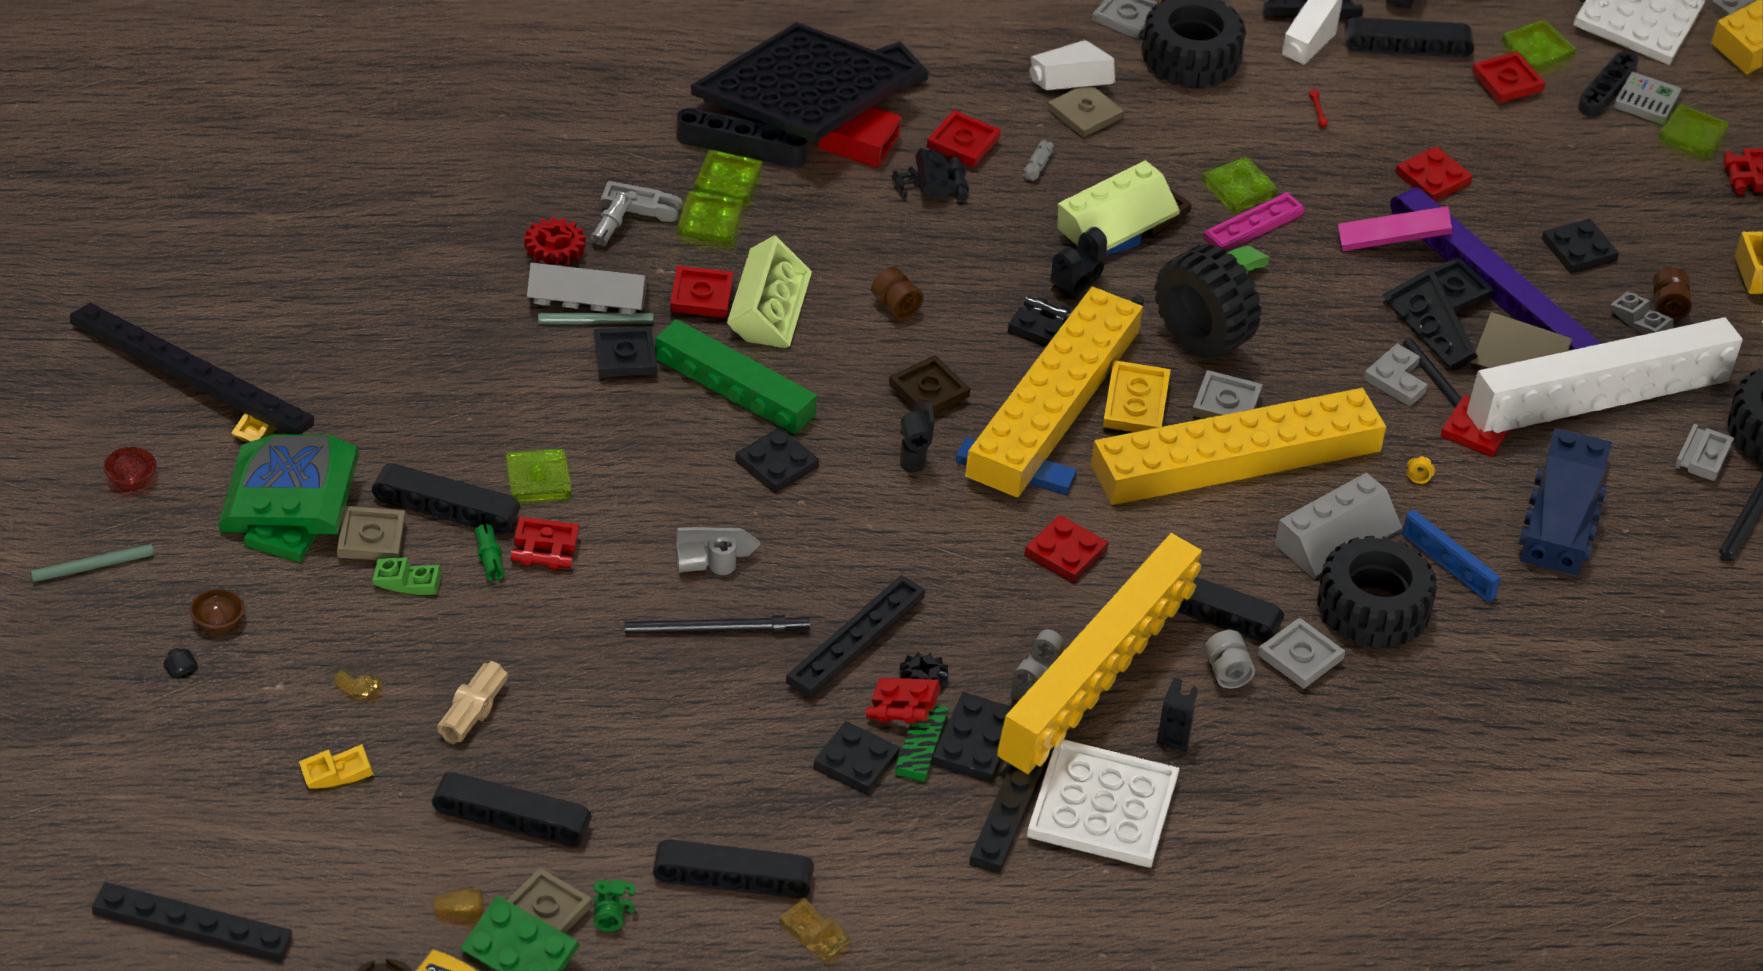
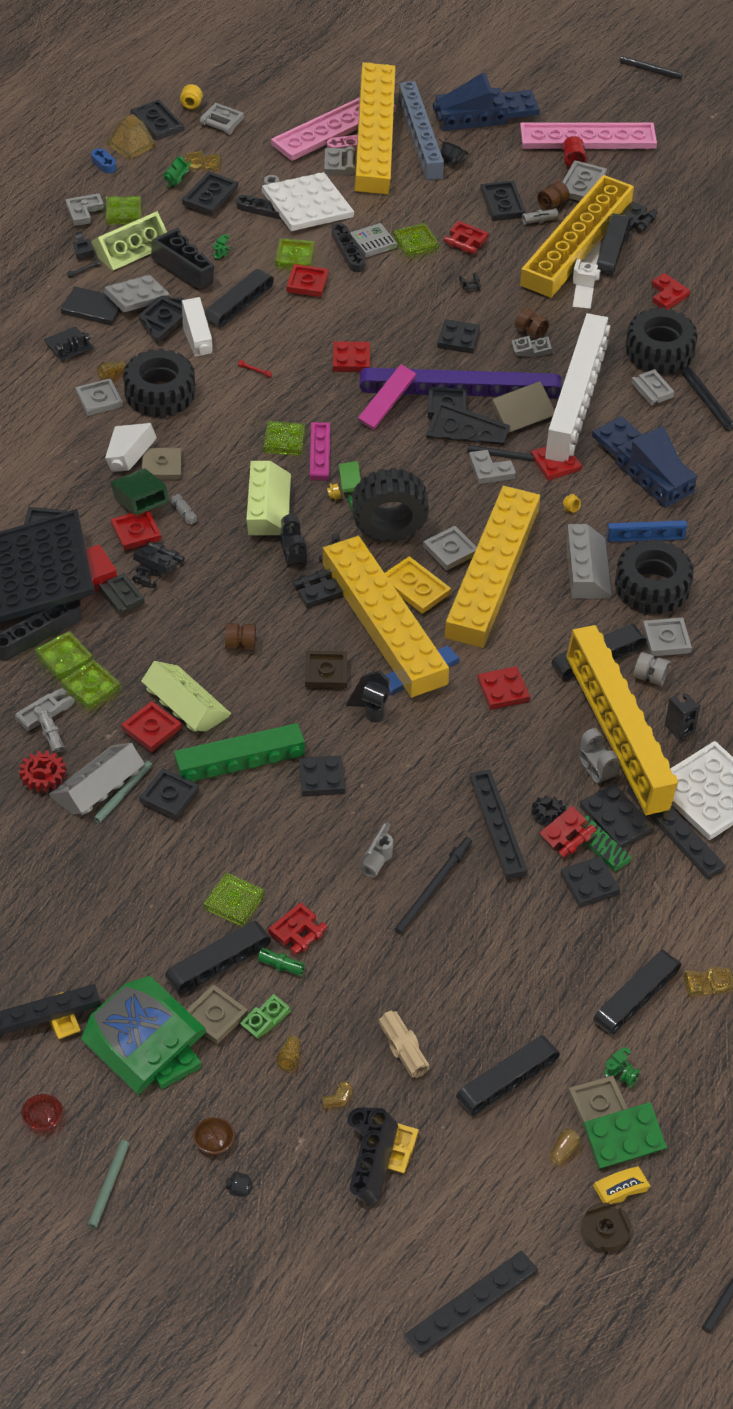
camera: 50 degrees left, 5 degrees up
none -> pearl dark grey plate [99,573,145,615]
none -> dark green brick [111,468,170,516]
none -> clear yellow cone [276,1035,300,1071]
none -> black beam [347,1107,398,1206]
none -> black piece [459,272,481,293]

